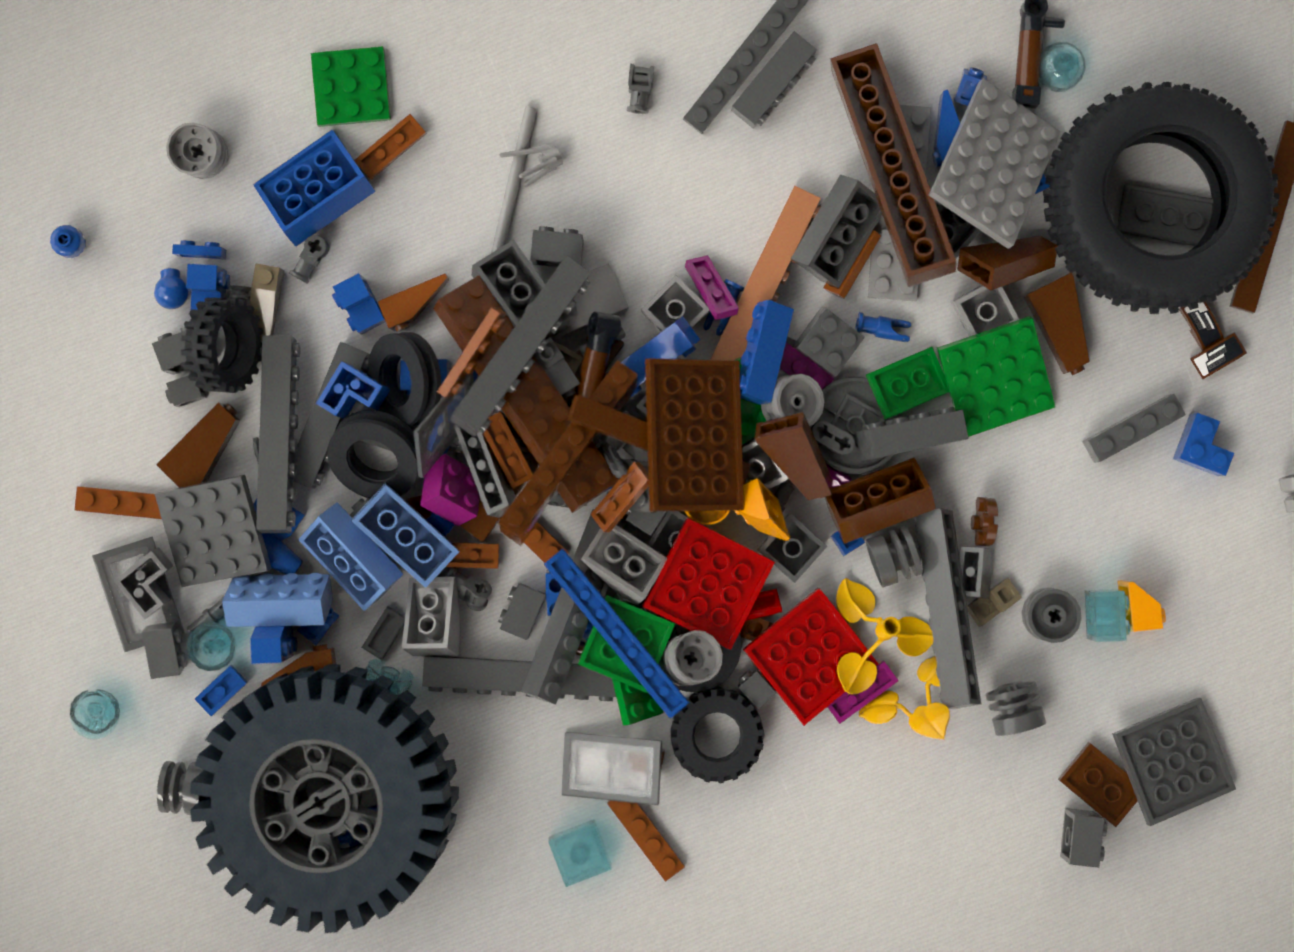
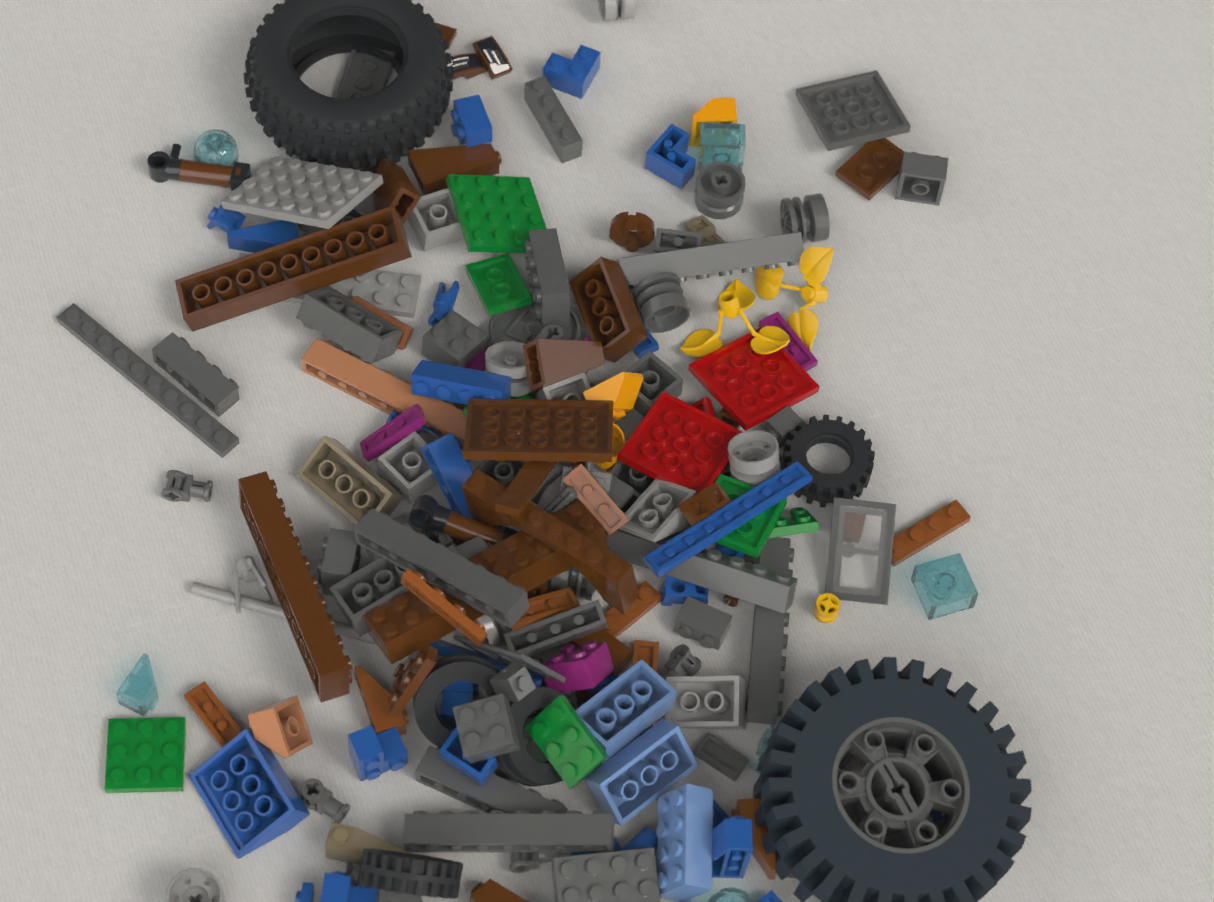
camera: 90 degrees left, 30 degrees down
none -> clear light blue slope [116,653,159,717]
none -> reddish brown brick [238,471,352,703]
none -> nougat slope [248,695,313,758]
none -> dark tan slope [296,436,404,525]
none -> reddish brown plate [388,645,438,719]
none -> blue brick [451,94,492,148]
none -> dark grey brick [453,693,521,763]
none -> dark grey brick [489,666,536,702]
none -> green plate [525,695,608,789]
none -> blue brick [645,123,696,190]
none -> reddish brown slope [677,482,732,526]
none -> yellow wheel [814,593,840,624]

